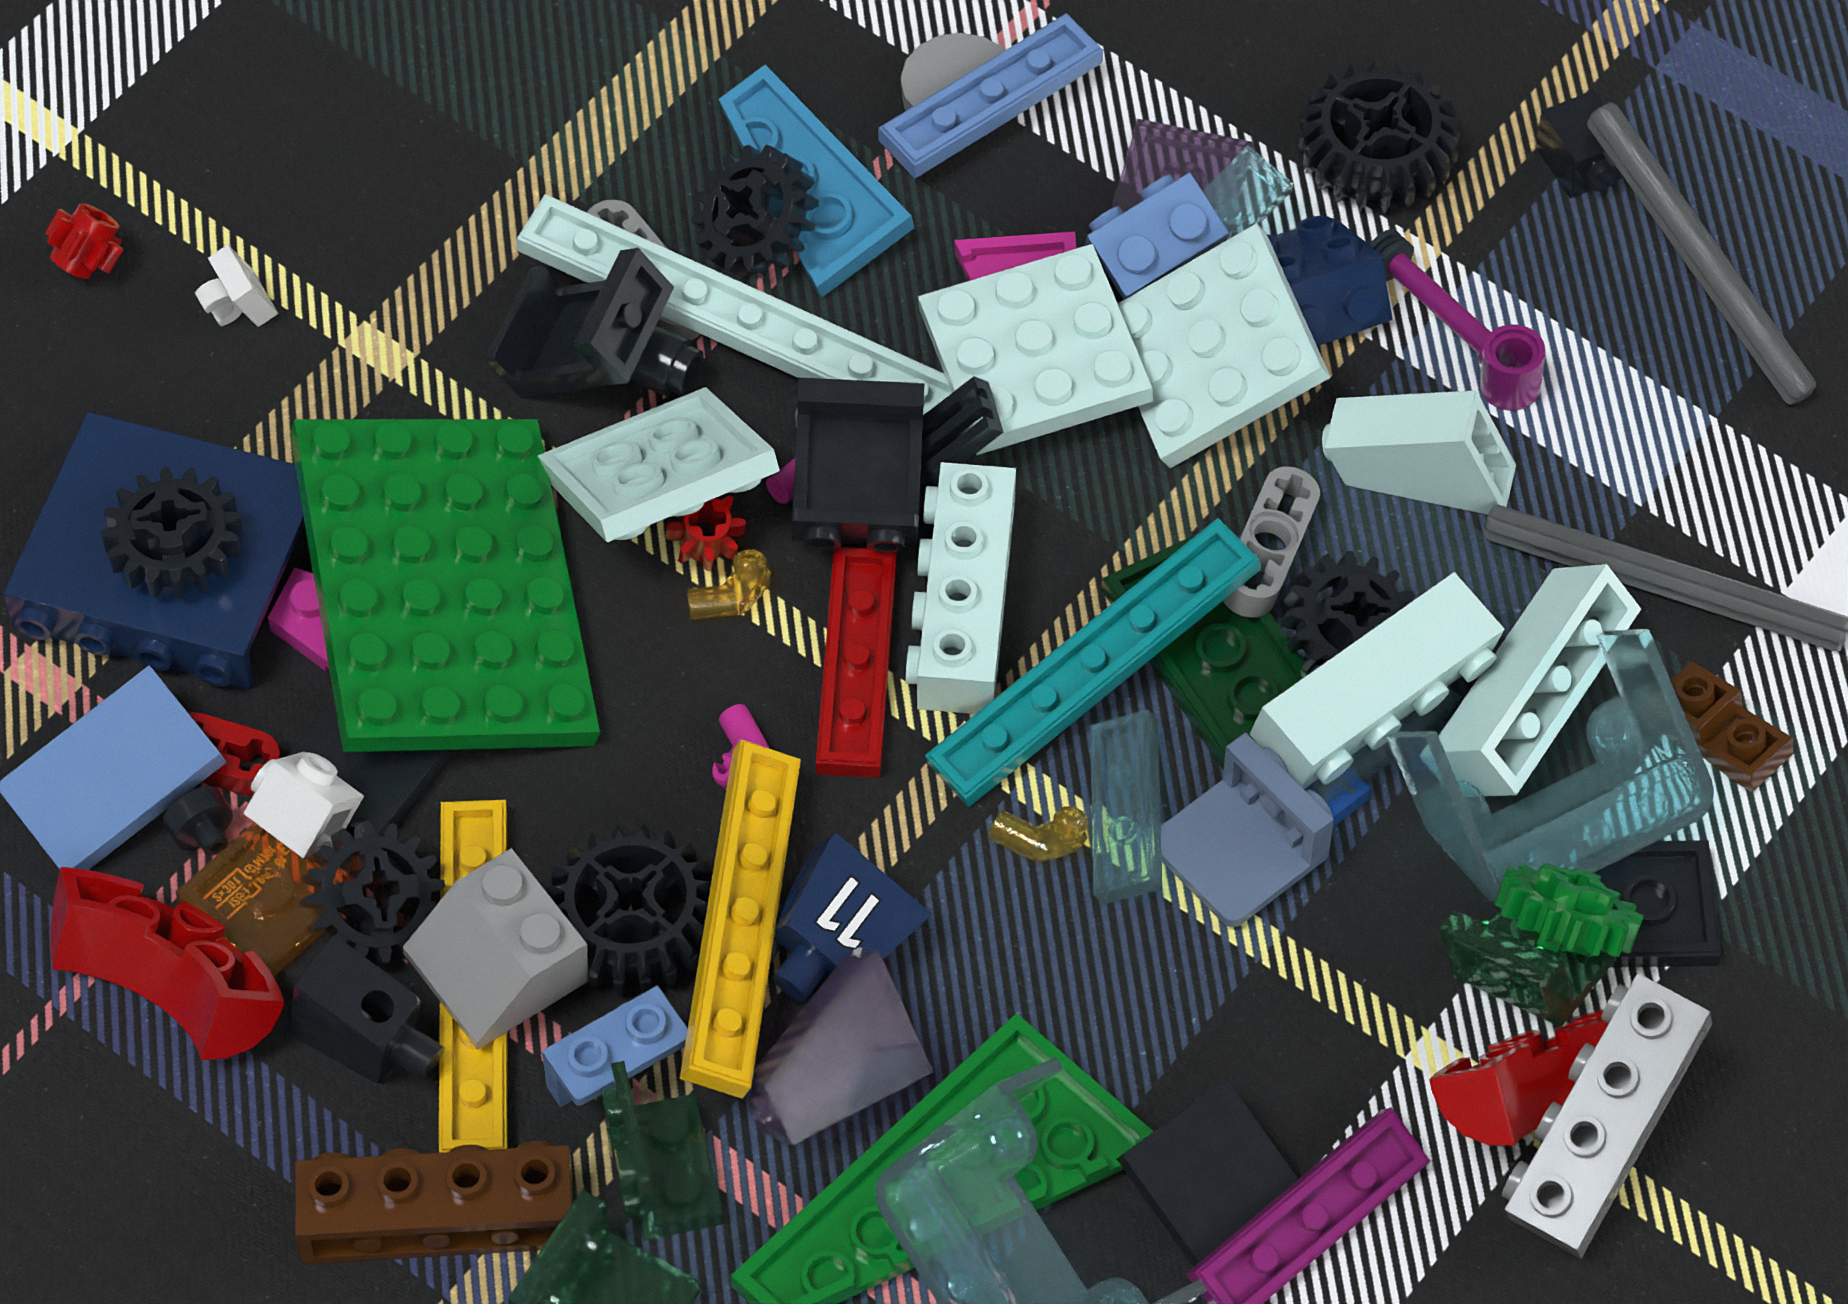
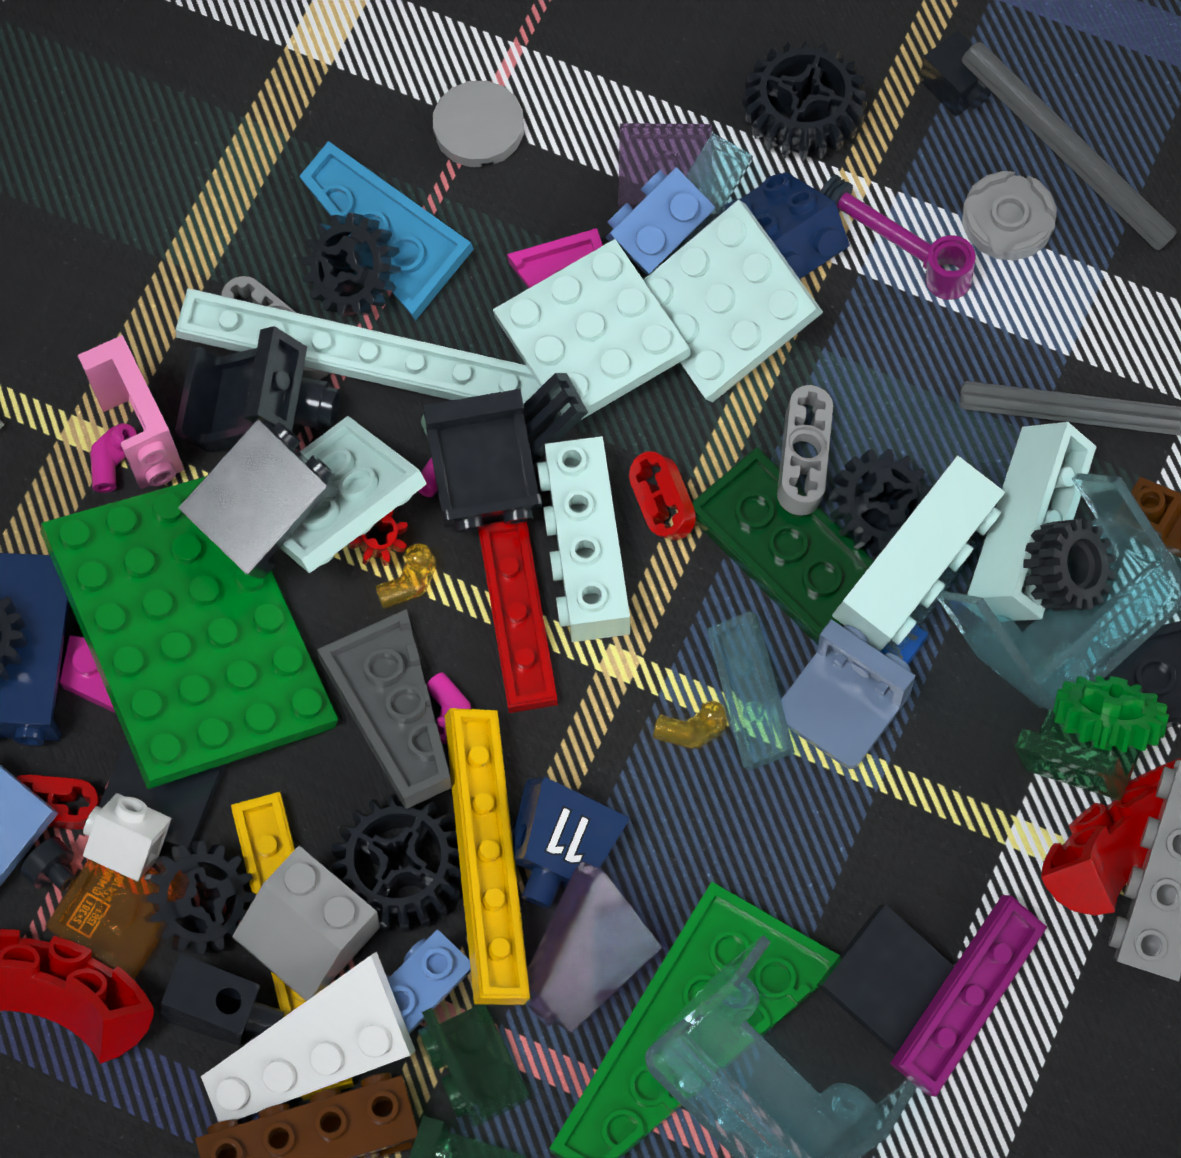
camera: 10 degrees left, 10 degrees up
medium blue tile [878,13,1103,178] -> none
teal tile [925,518,1261,808] -> none
light aqua slope [1322,390,1516,515] -> none
none -> bright pink panel [78,335,184,489]
none -> dark pink arm [90,423,137,493]
none -> panel [179,419,340,579]
none -> white wing [201,952,415,1122]
none -> dark grey wing [317,609,452,809]
none -> red beam [629,451,696,541]
none -> light grey tile [962,171,1057,261]
none -> black tyre [1023,519,1116,612]

